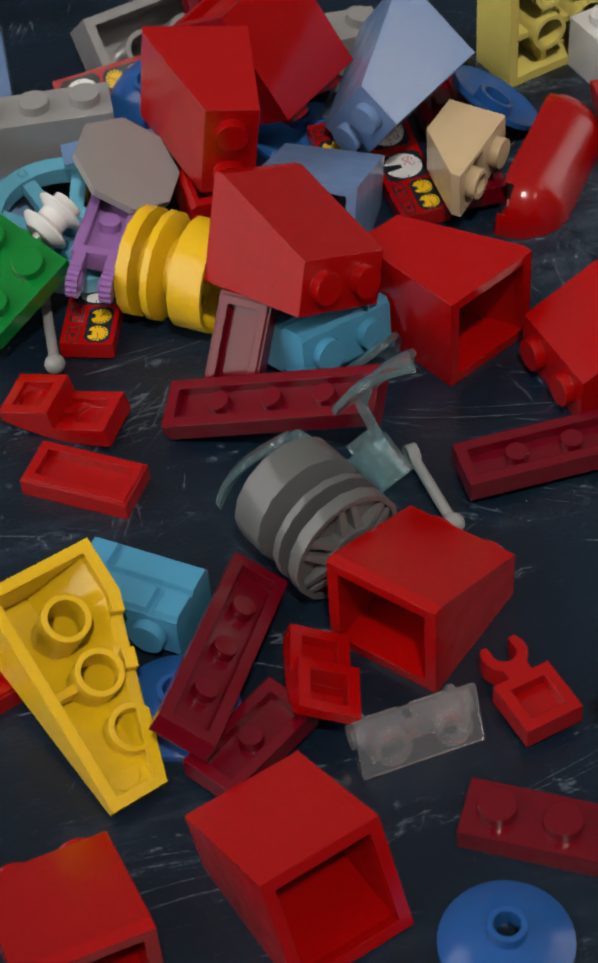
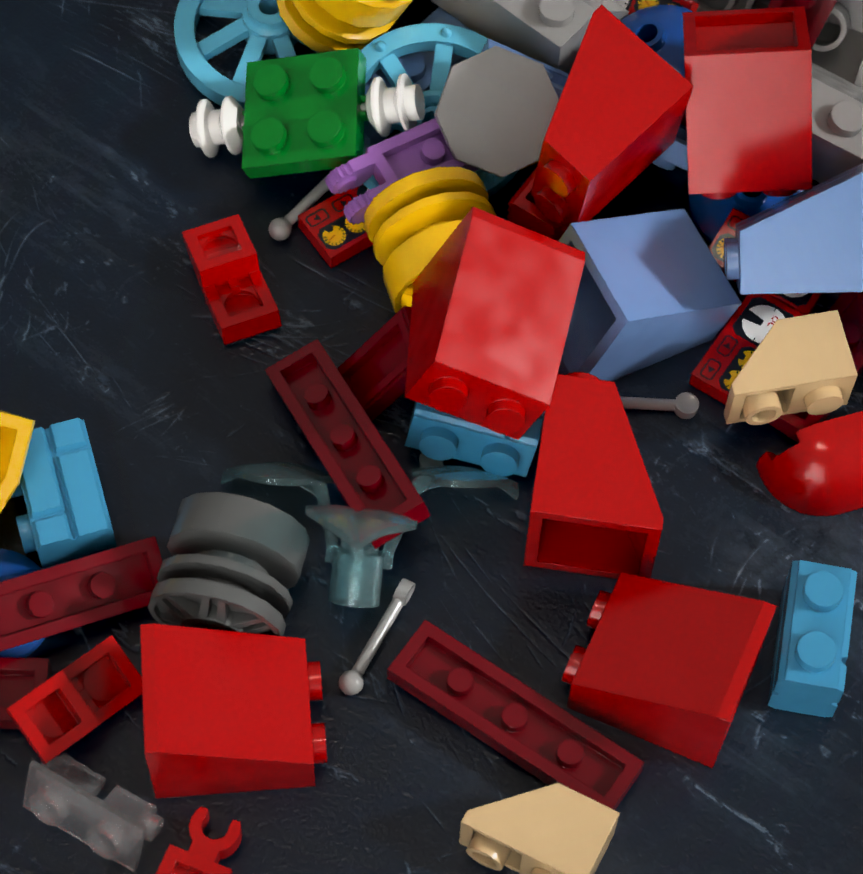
camera: 45 degrees right, 15 degrees up
red tile [20,440,150,520] -> none

